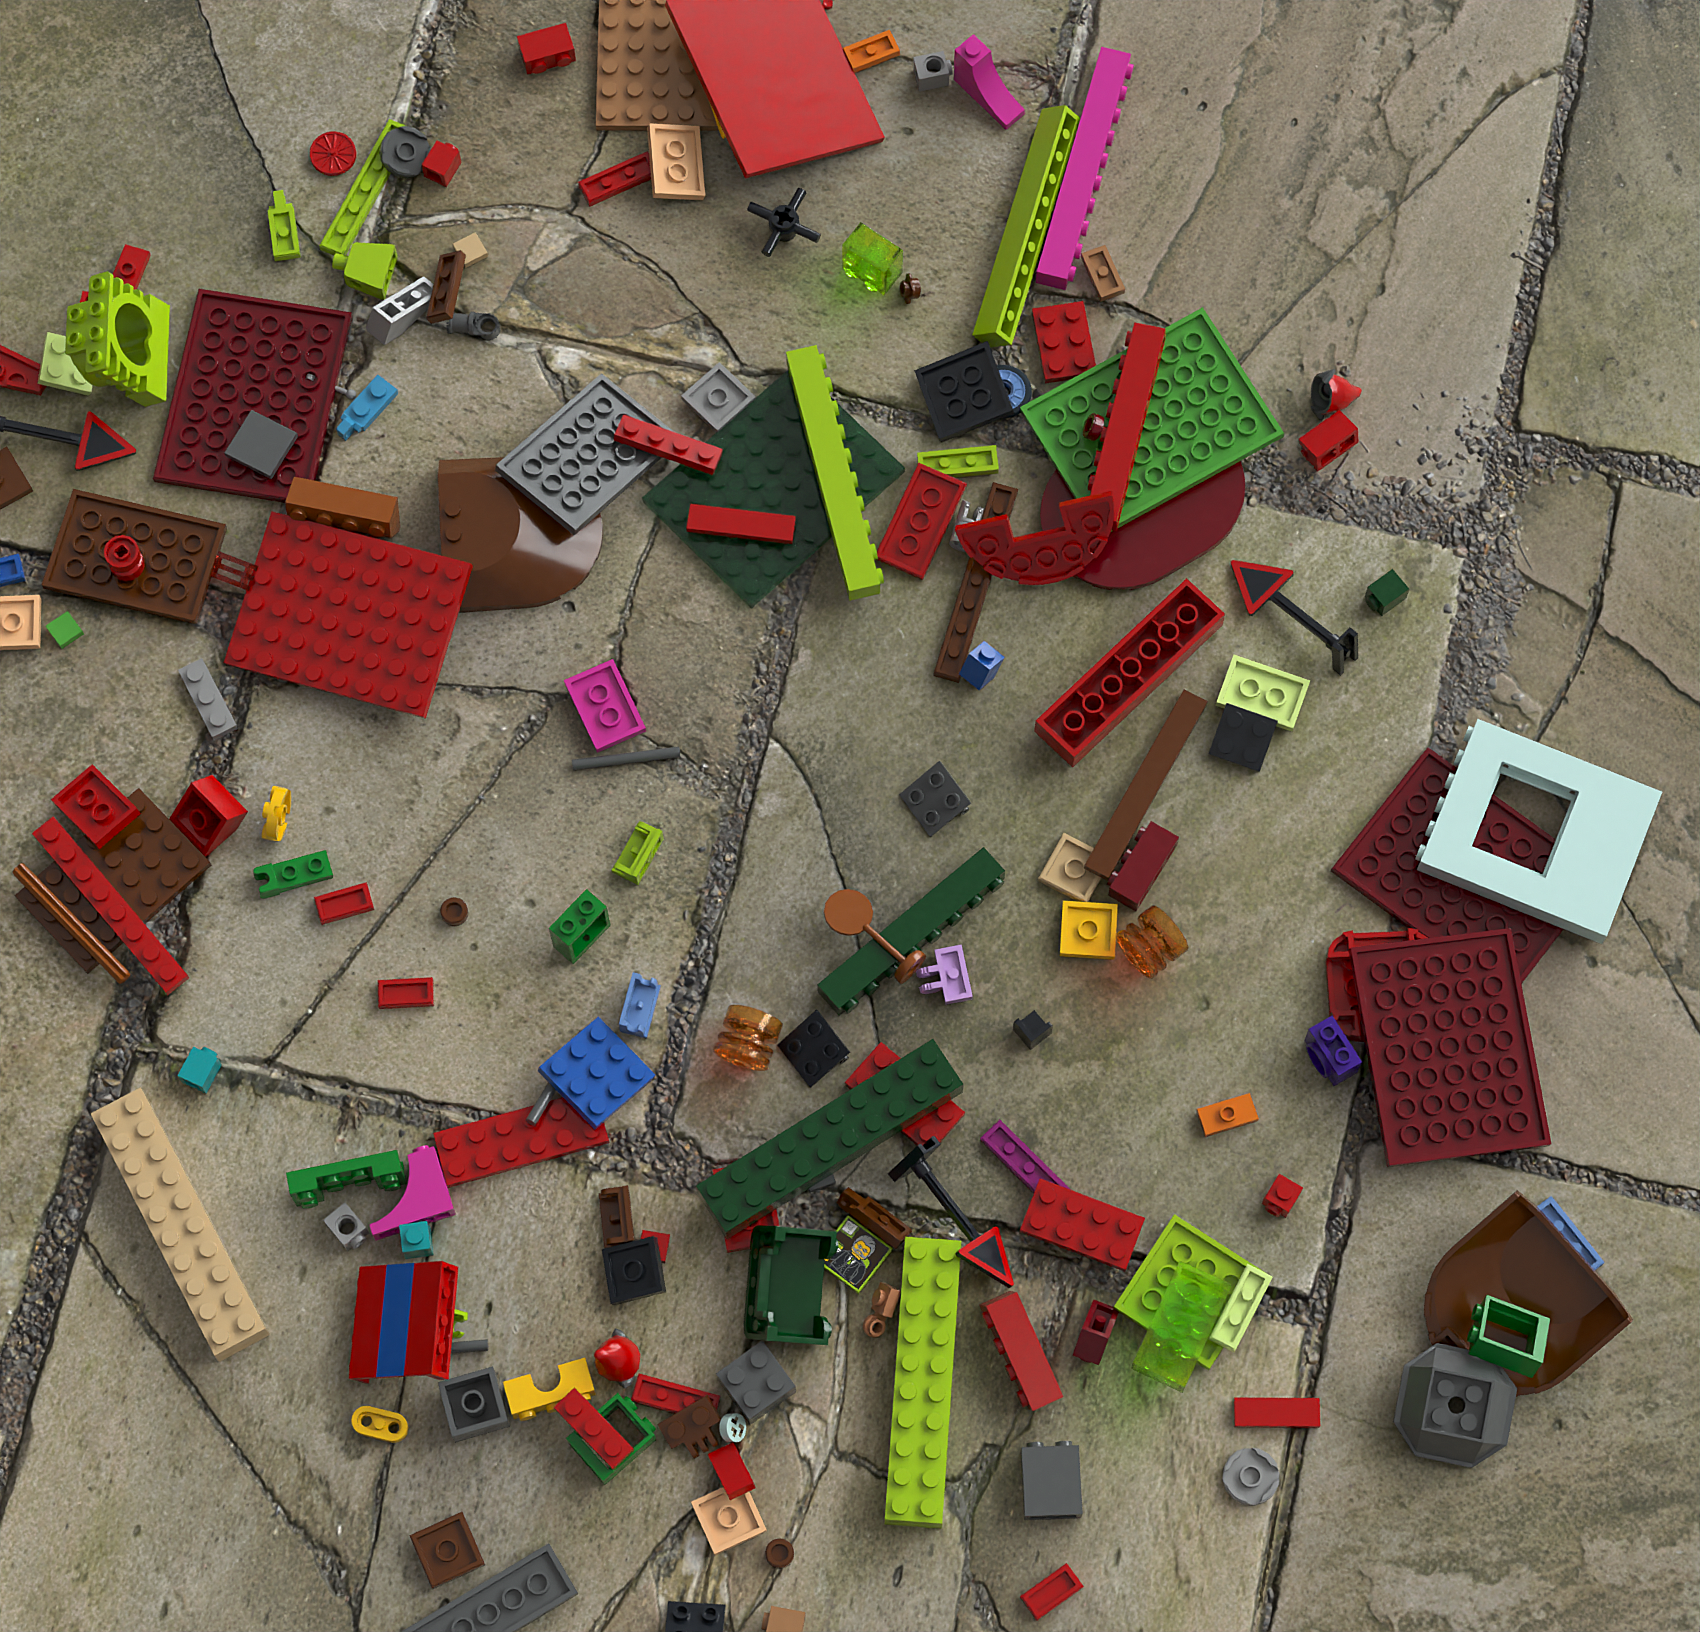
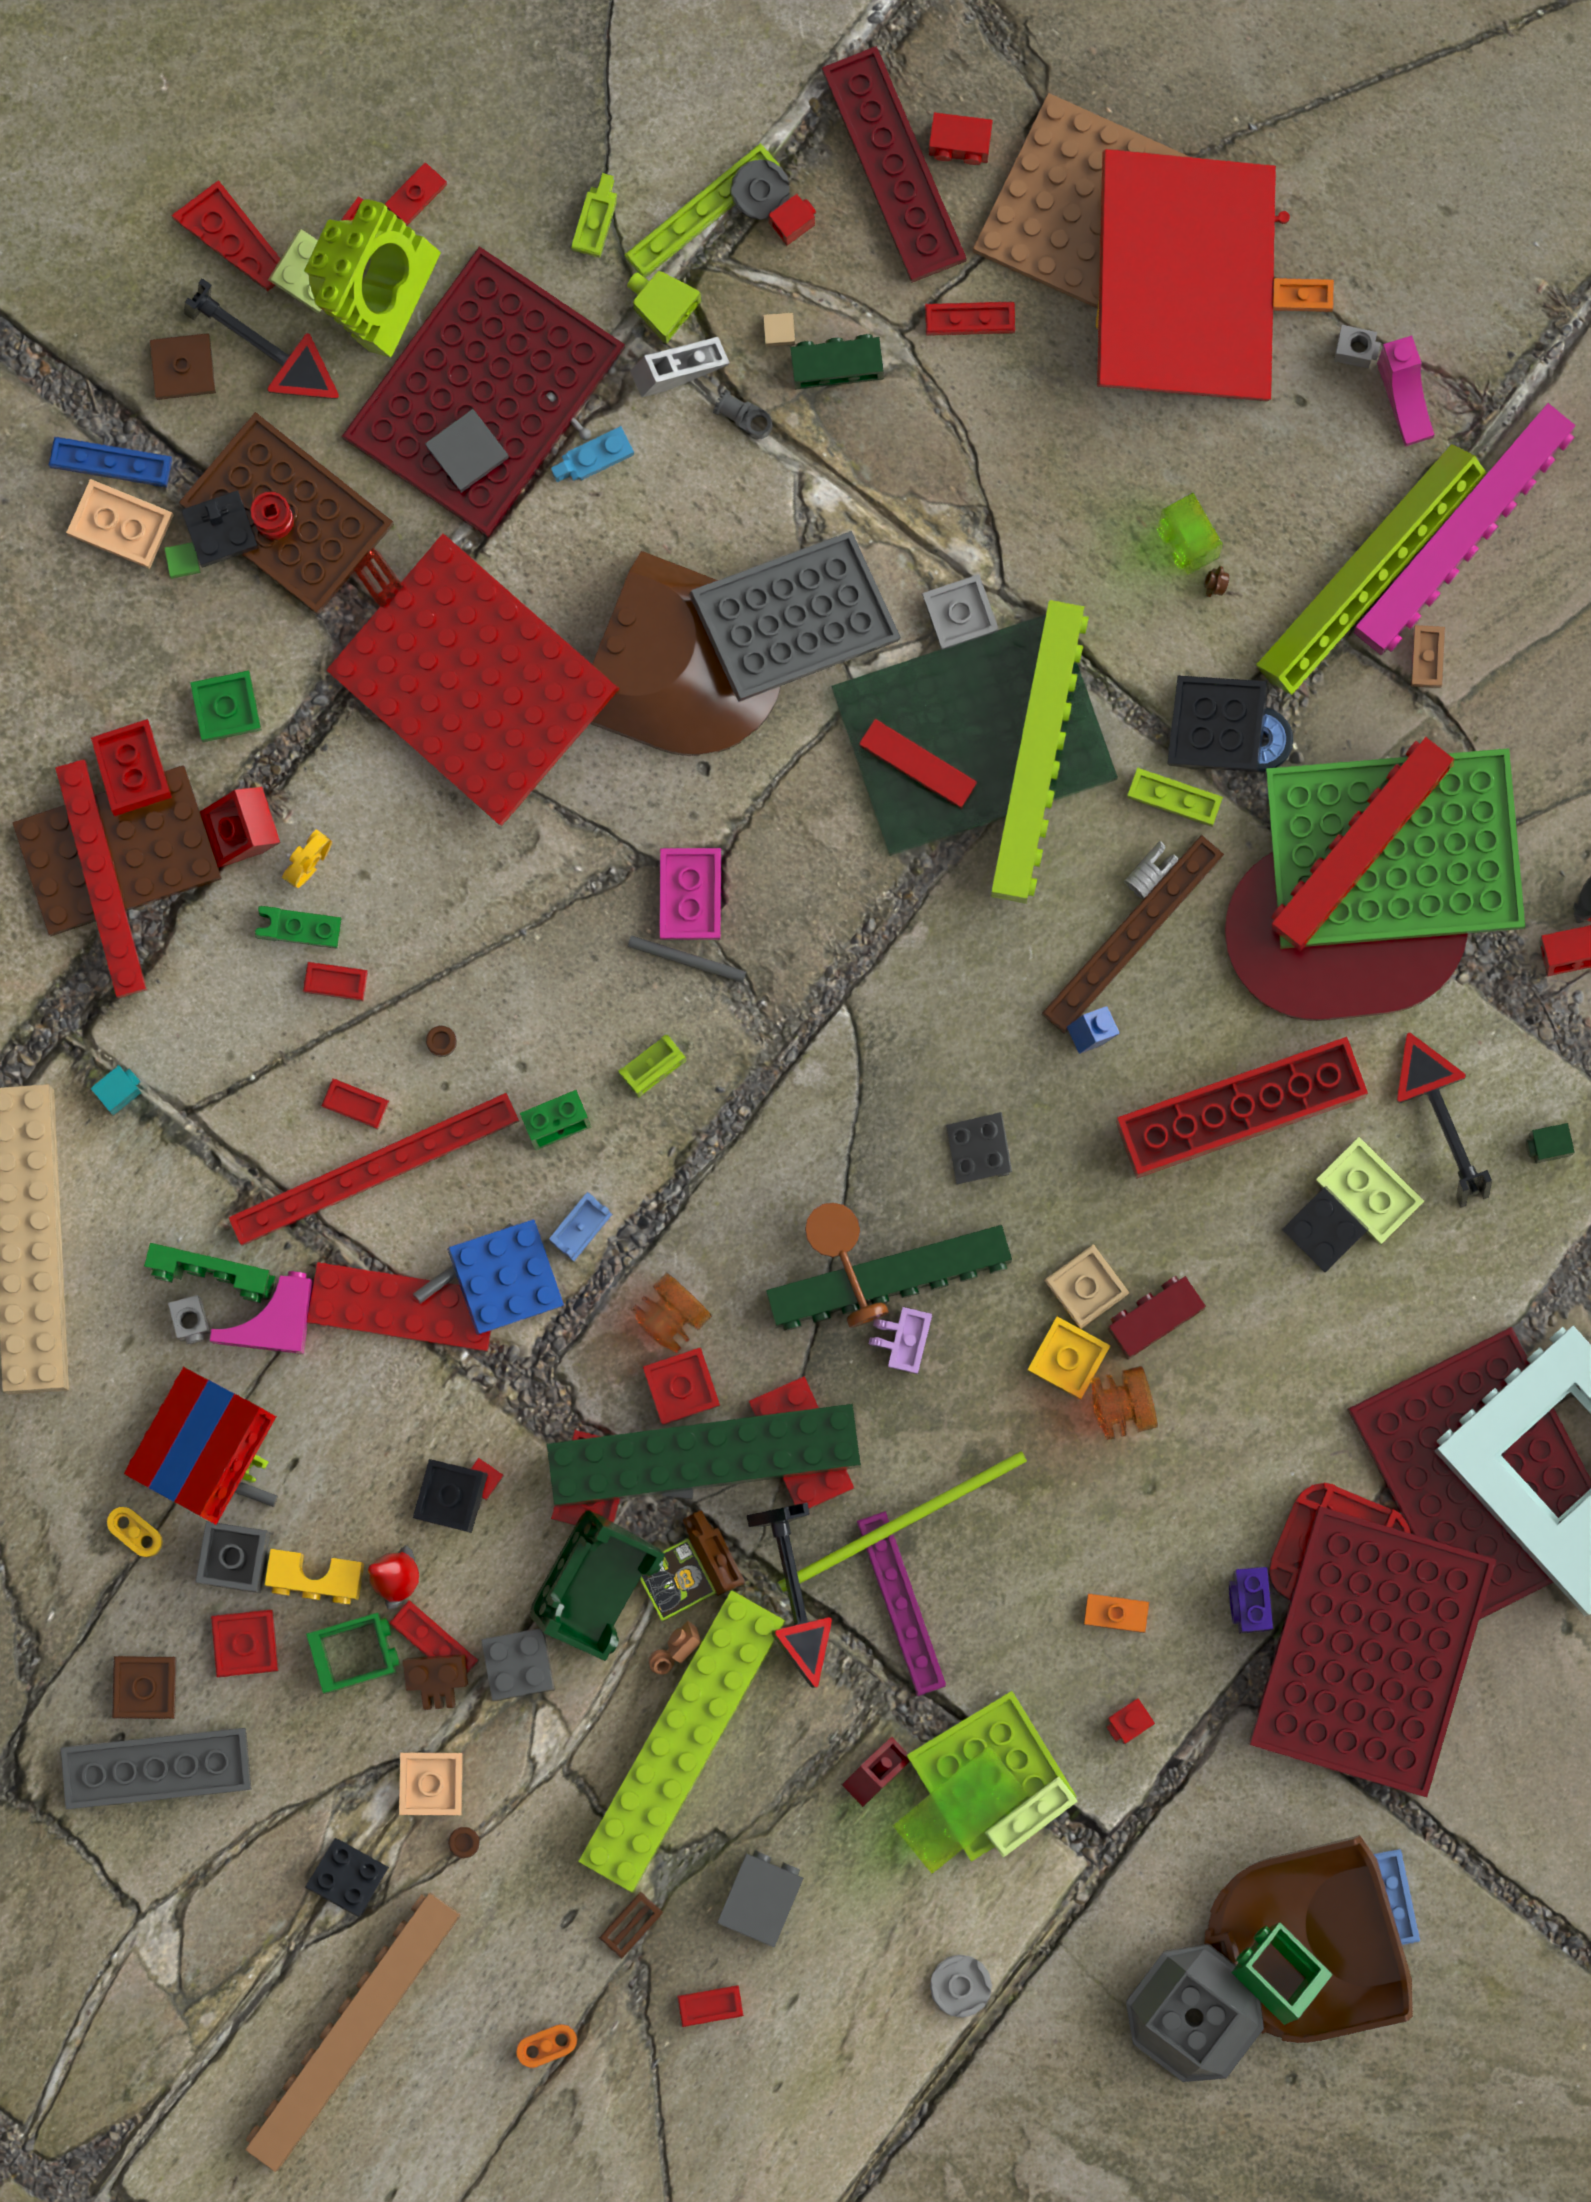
camera: 30 degrees right, 10 degrees up
dark orange axle [13,863,130,984] -> none
light grey plate [178,658,238,740] -> none
dark orange slope [285,477,401,538] -> none
red wheel [309,131,356,176] -> none
teal brick [399,1221,434,1259] -> none
reddish brown tile [426,250,466,324] -> none
red plate [554,1387,634,1470] -> none
reddish brown hinge [599,1185,635,1248] -> none
red plate [614,414,723,475] -> none
light nougat plate [647,123,705,200] -> none
red tile [708,1442,756,1500] -> none
light aqua tile [719,1413,746,1442] -> none
black bar [747,188,821,257] -> none
black hinge [777,1010,850,1088] -> none
red tile [876,463,967,580] -> none
red plate [955,491,1114,585] -> none
red wedge [979,1291,1063,1411] -> none
black panel [1013,1010,1053,1050] -> none
red plate [1020,1178,1145,1272] -> none
red plate [1032,301,1096,384] -> none
dark red tile [1083,413,1104,441] -> none
reddish brown tile [1084,689,1208,881] -> none
red tile [1233,1397,1321,1428] -> none
none -> black hinge [181,490,258,568]
none -> green plate [190,670,262,742]
none -> red tile [211,1610,279,1678]
none -> red plate [228,1093,520,1246]
none -> reddish brown tile [599,1891,664,1959]
none -> red plate [643,1347,720,1426]
none -> lime piece [778,1451,1027,1593]
none -> dark green brick [790,334,884,390]
none -> dark red plate [822,46,967,283]

